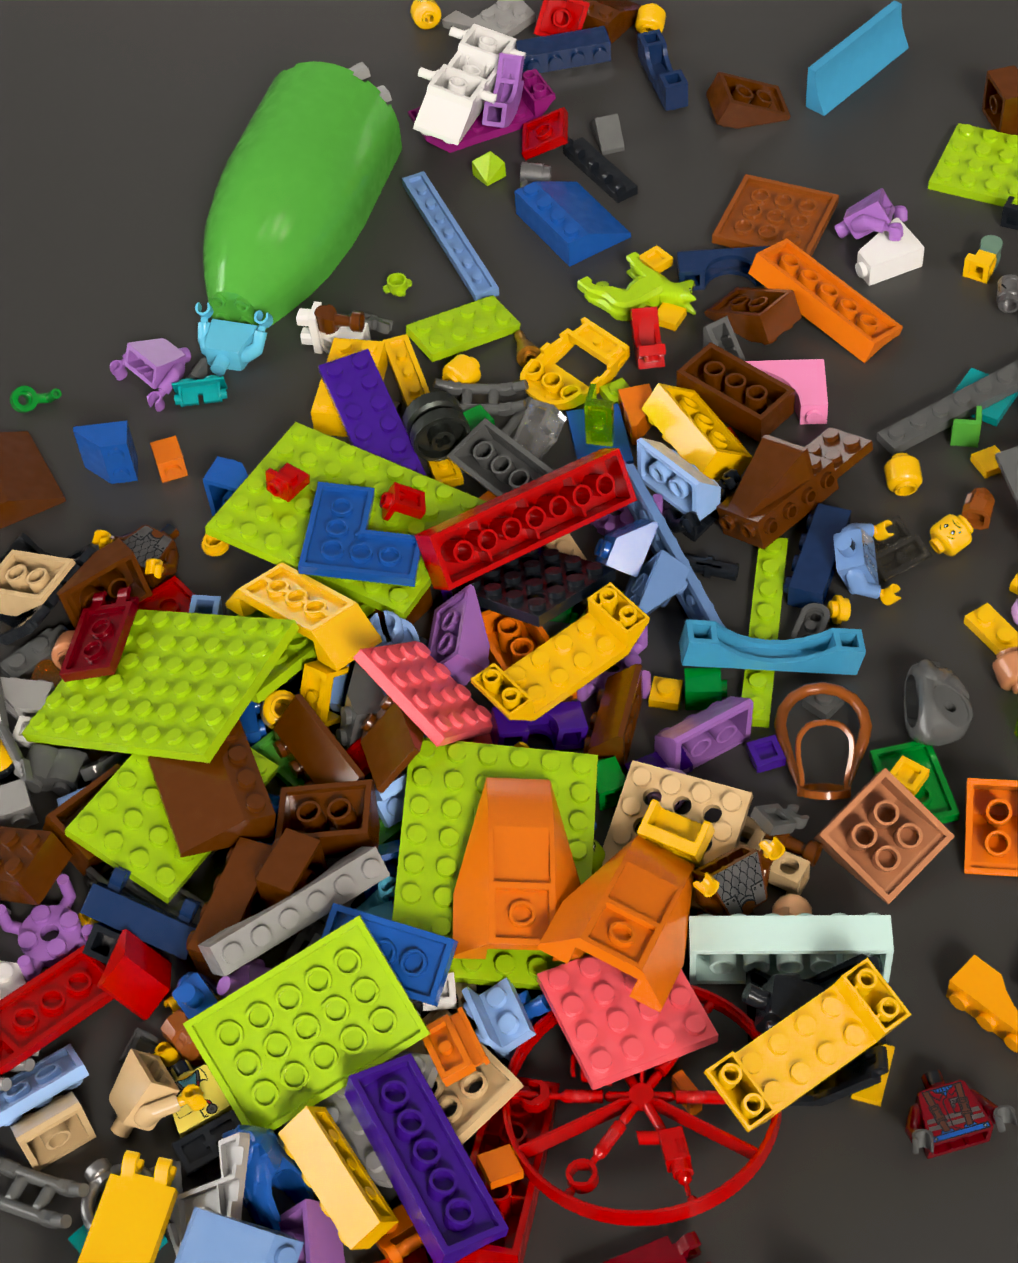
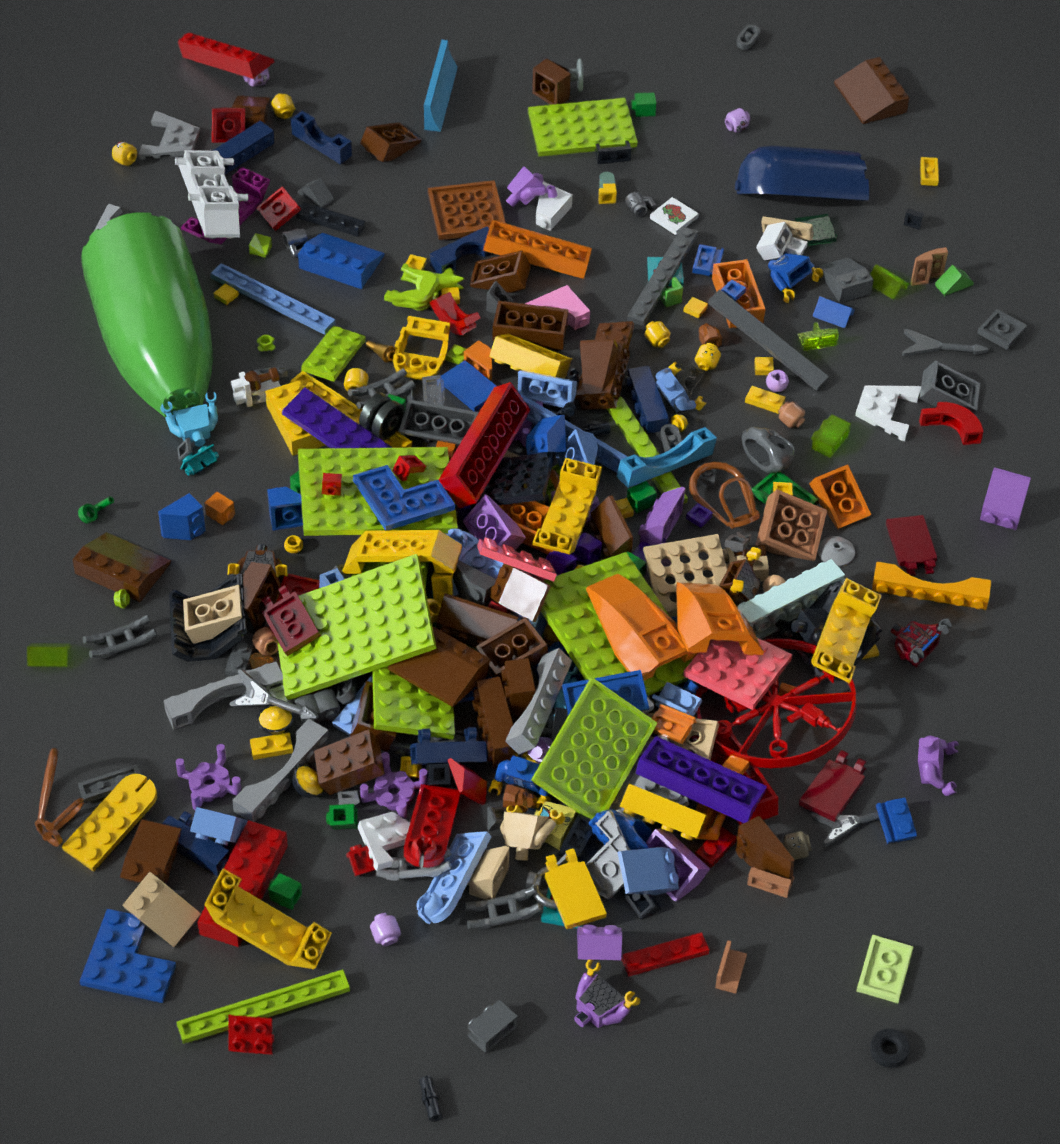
camera: 40 degrees left, 0 degrees up
medium lavender torso [110,338,191,412] -> none
medium lavender arch [482,53,525,128] -> none
clear neon green panel [584,383,615,447] -> none
yellow panel [637,799,715,865] -> none
none -> yellow tile [214,283,239,305]
none -> light grey dish [817,536,855,567]

